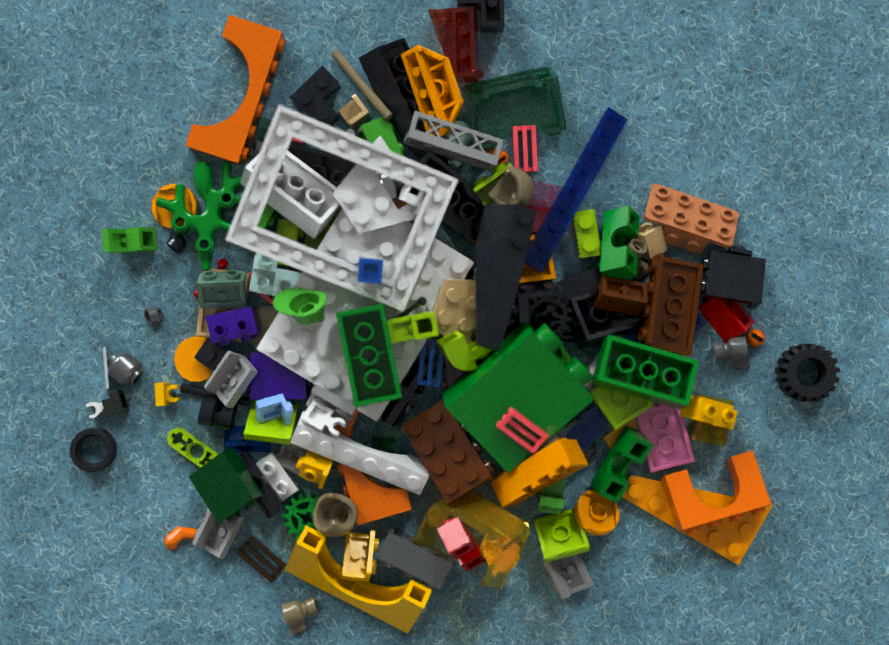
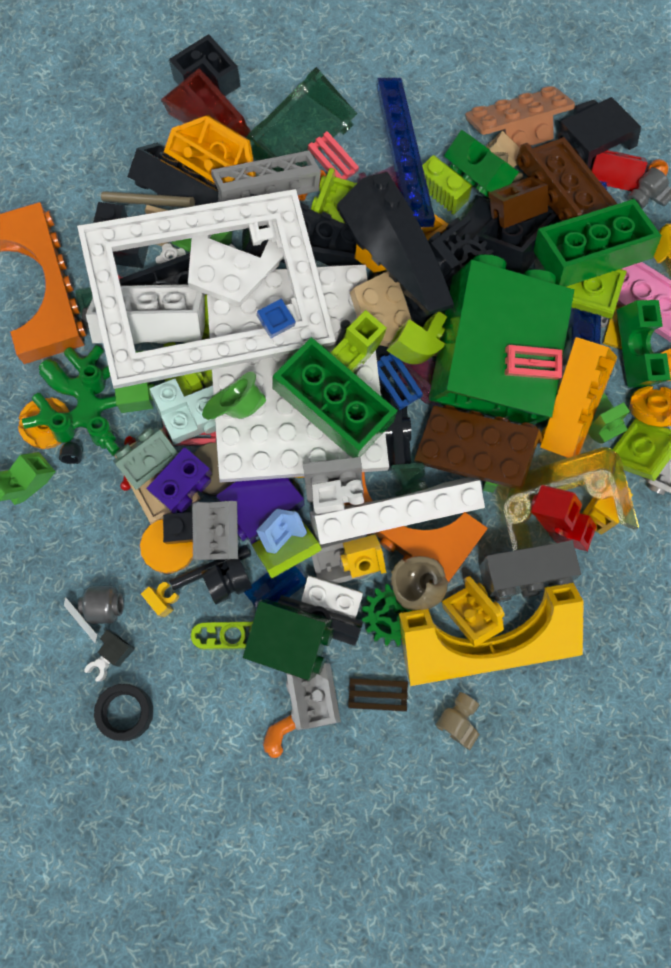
camera: 40 degrees left, 15 degrees down
dark grey hinge [144,307,163,326] -> none
dark tan piece [488,165,534,207] -> none

